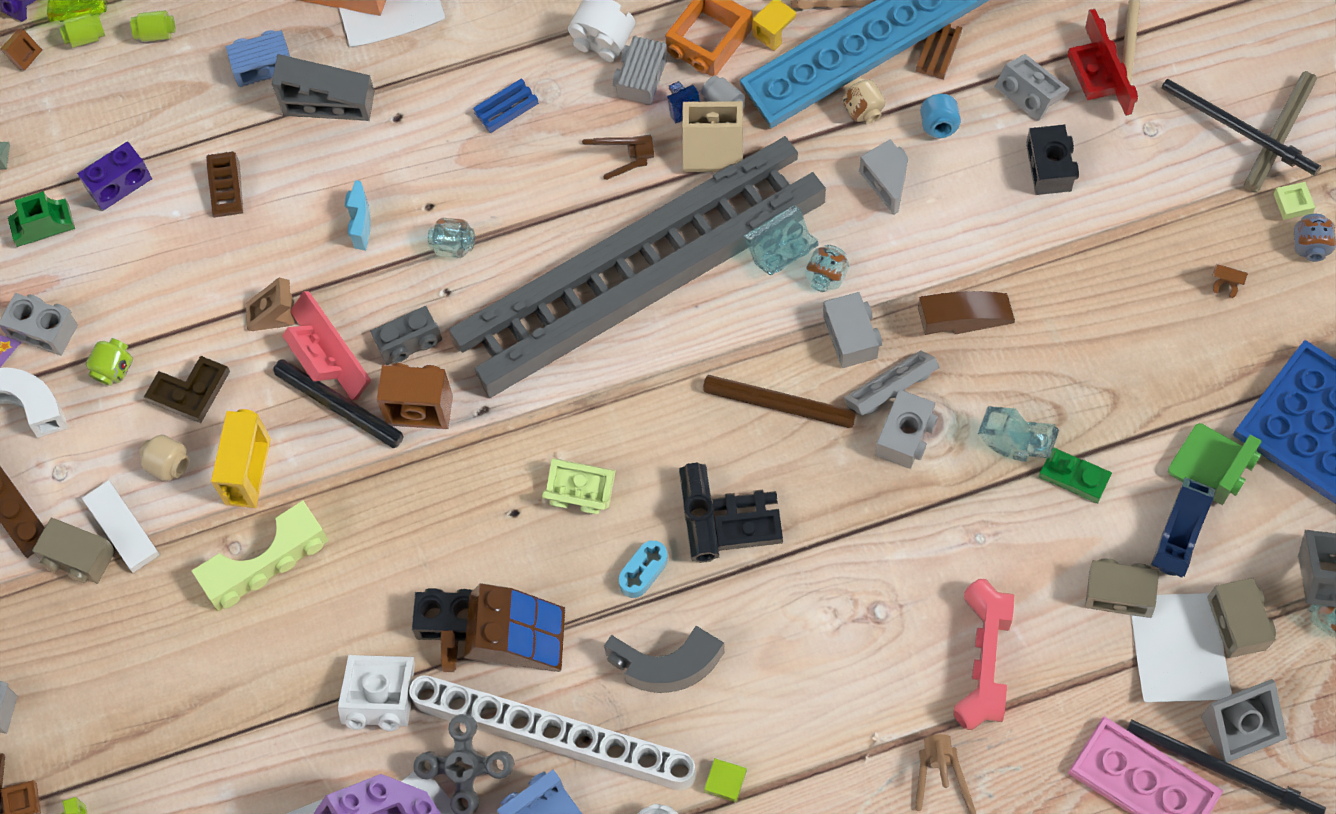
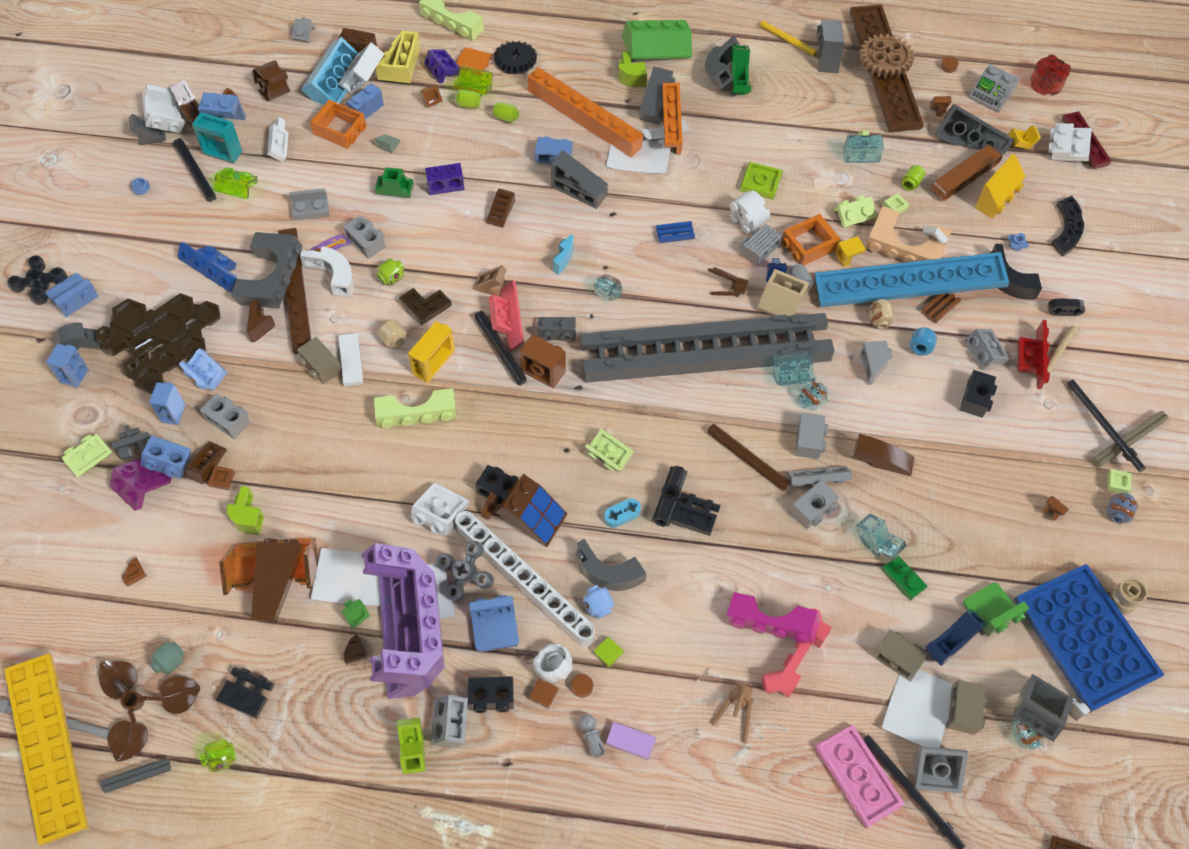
camera: 20 degrees right, 5 degrees down
none -> light blue head [583,585,614,619]
none -> dark pink arch [727,592,820,644]

